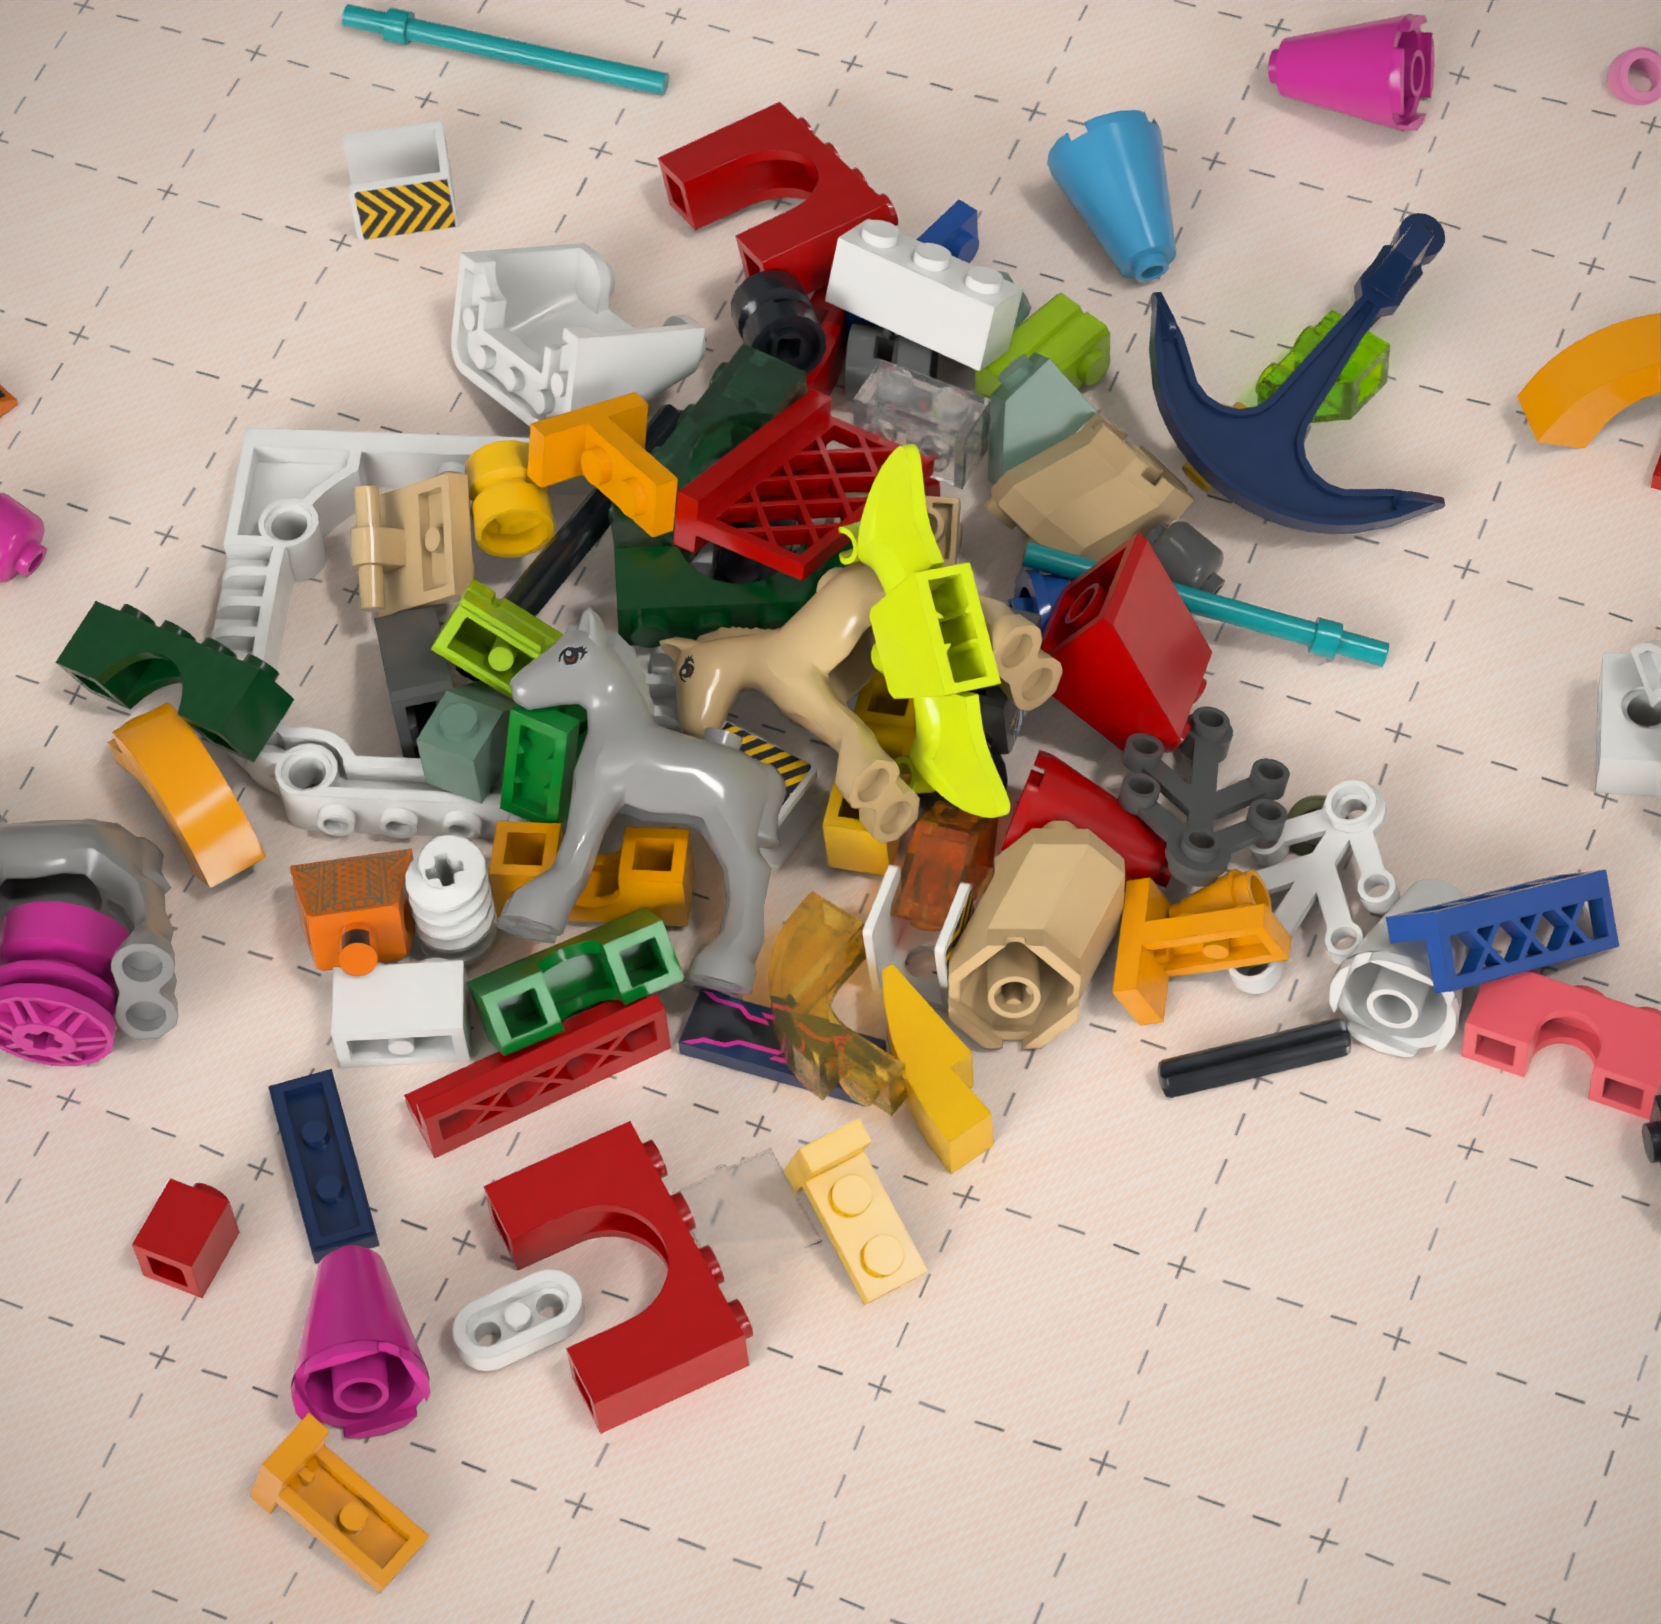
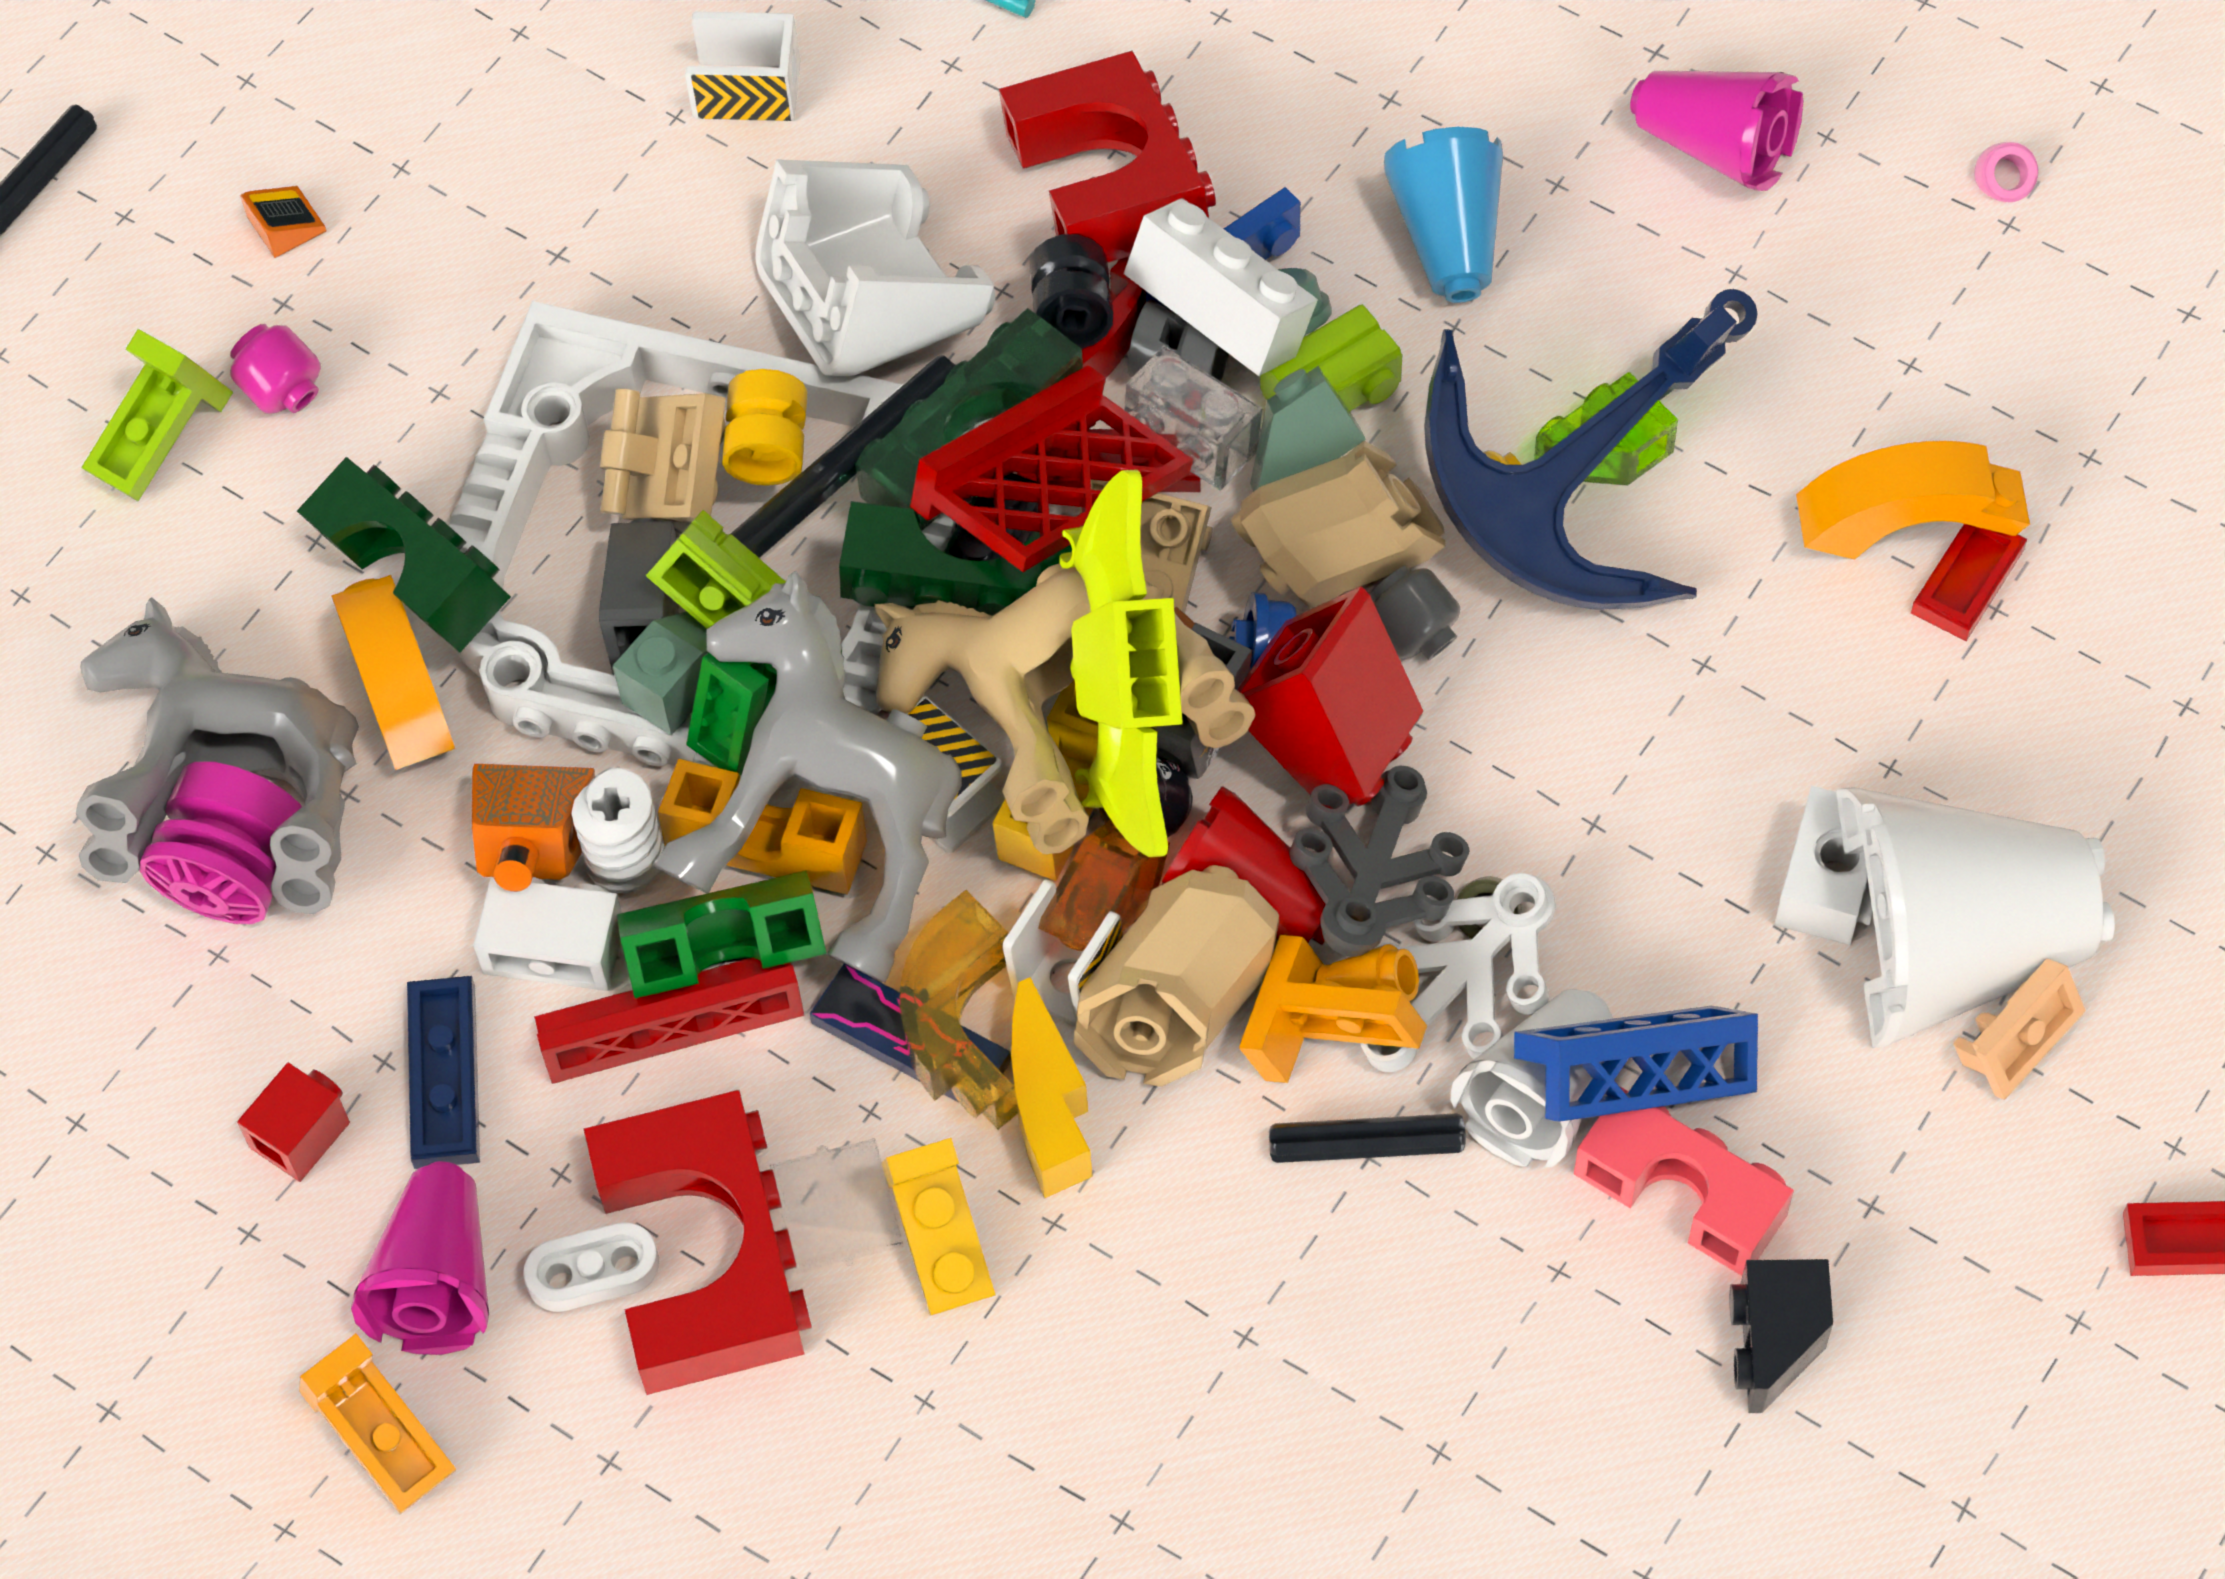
camera: 10 degrees right, 5 degrees up
light orange bracket [527,392,678,538] -> none
teal bar [1021,541,1389,667] -> none

